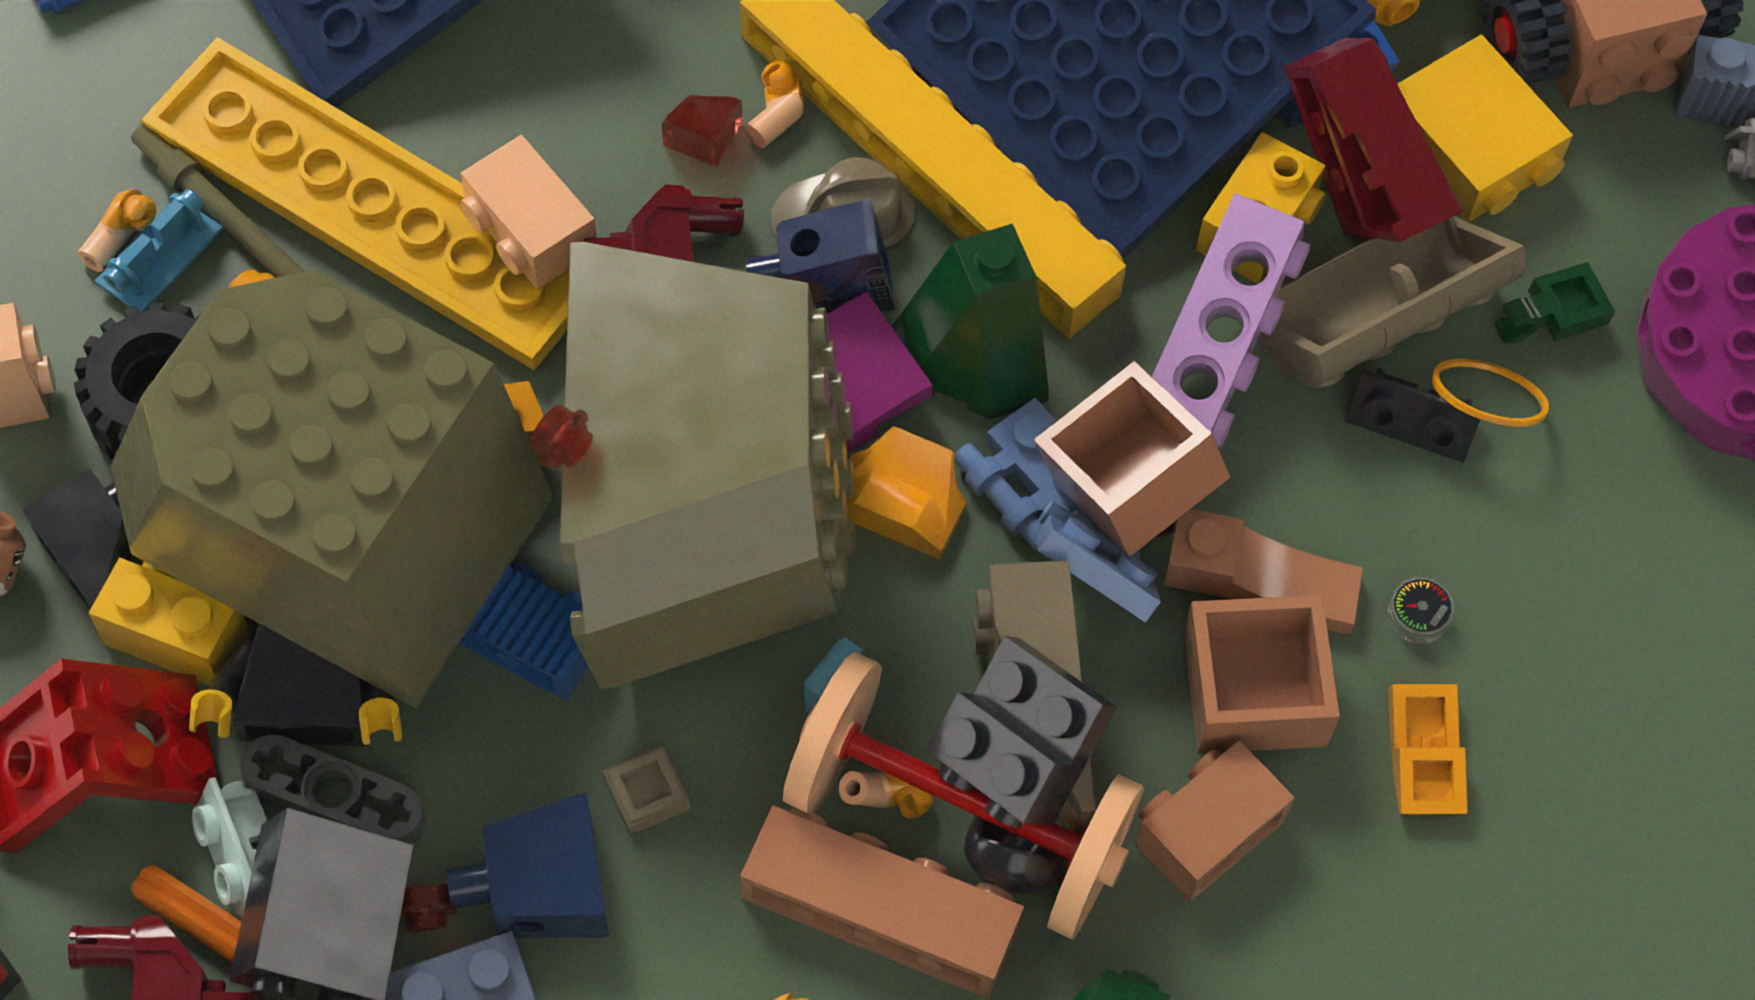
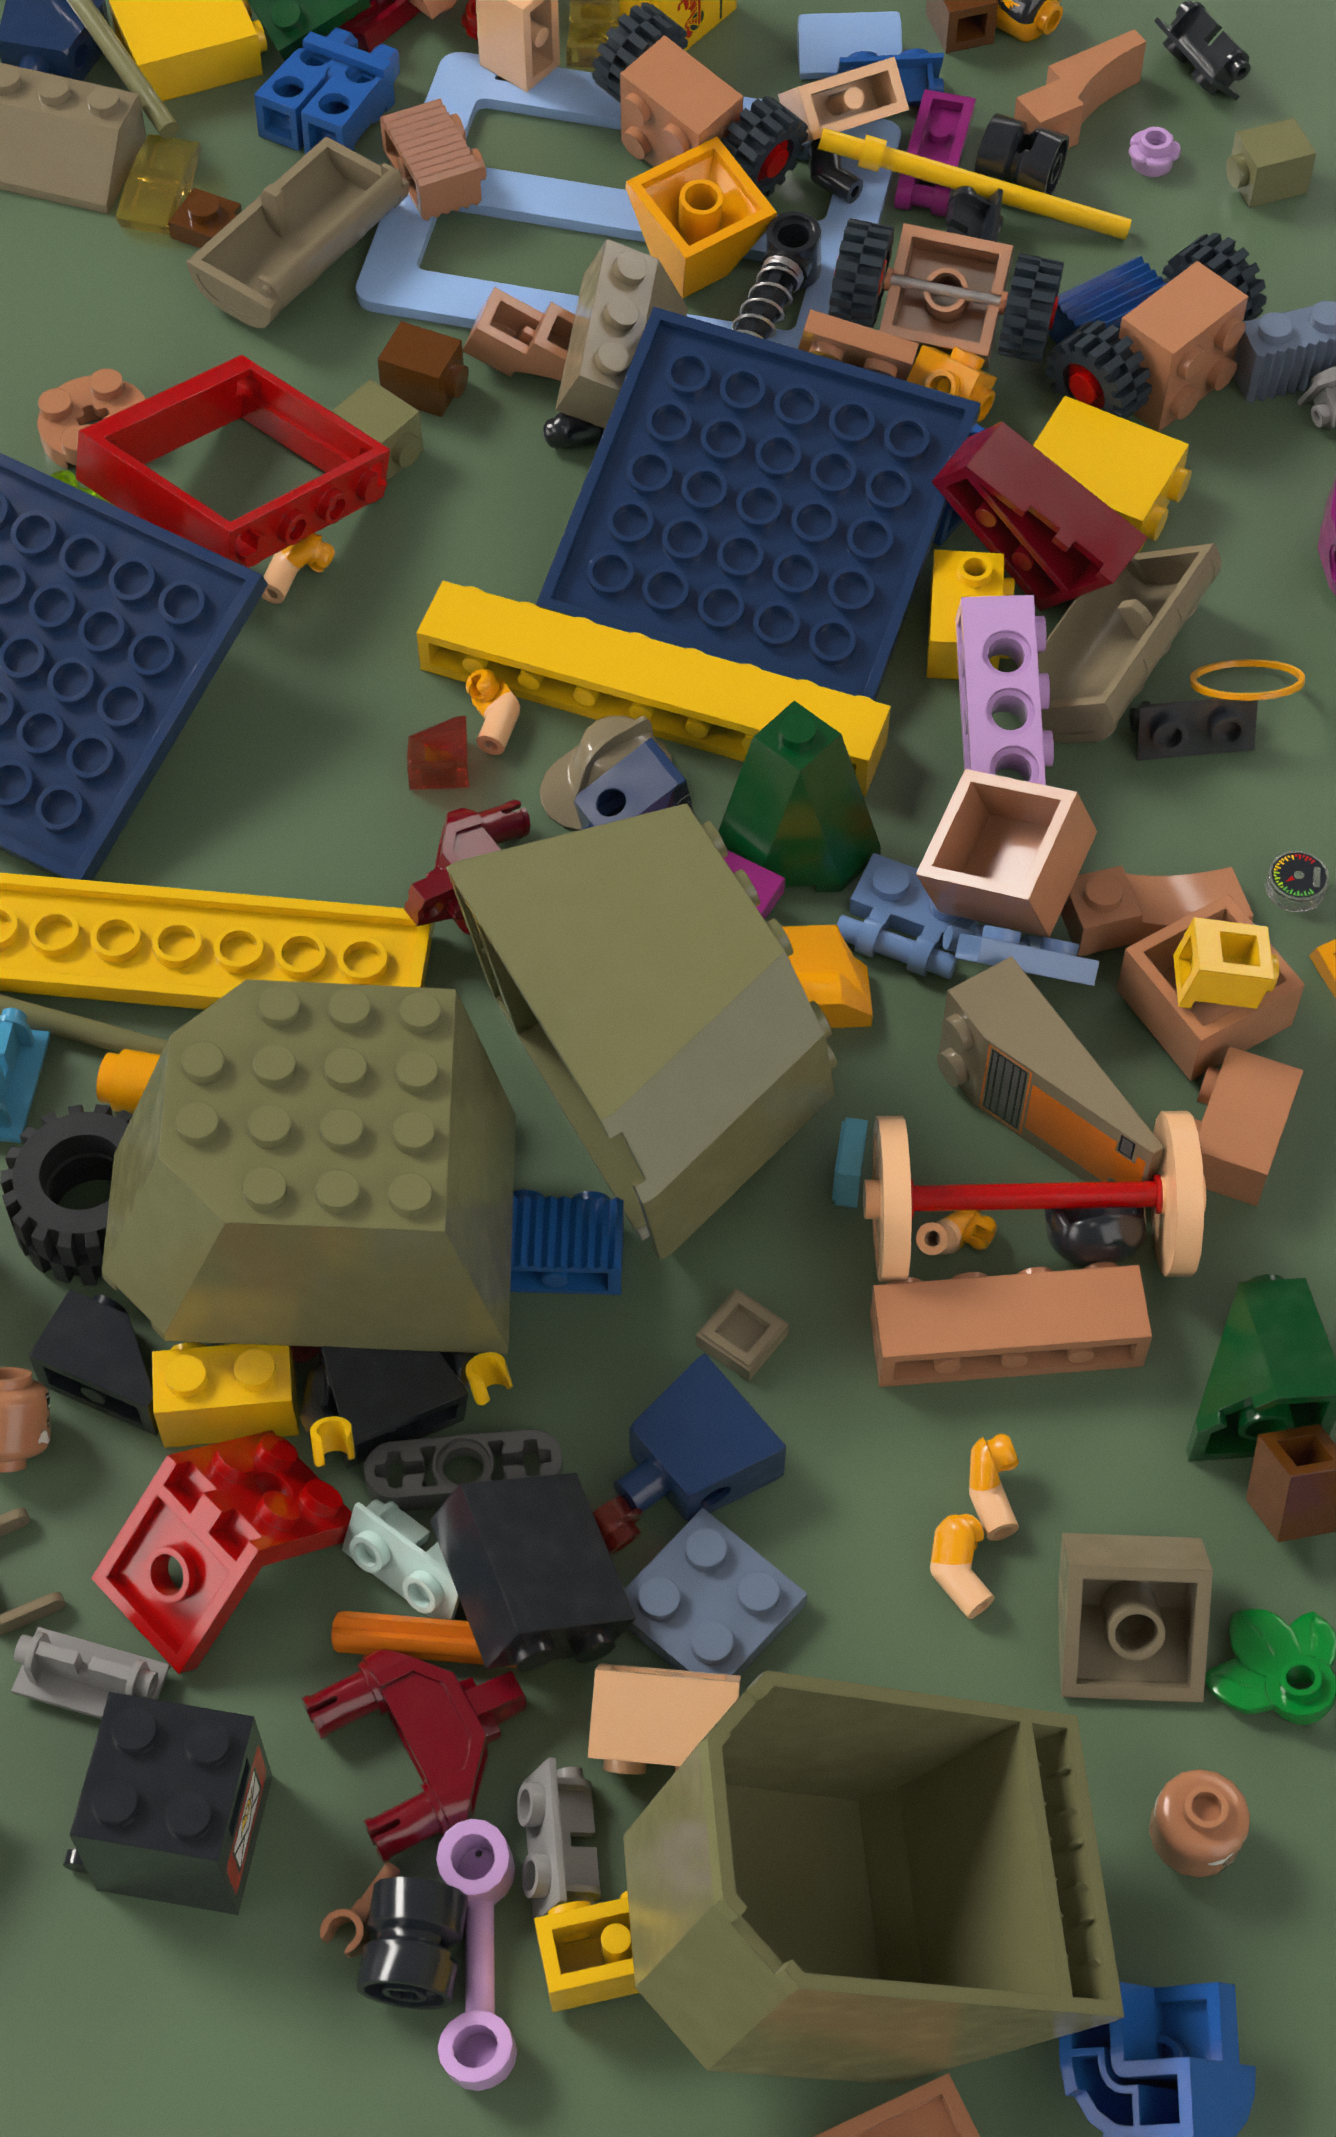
camera: 25 degrees left, 5 degrees down
light nougat brick [460,134,597,289] -> none
clear red plate [529,404,593,470] -> none
plate [927,635,1117,828] -> none
dark green plate [1494,262,1615,344] -> none
none -> yellow brick [1173,917,1279,1009]

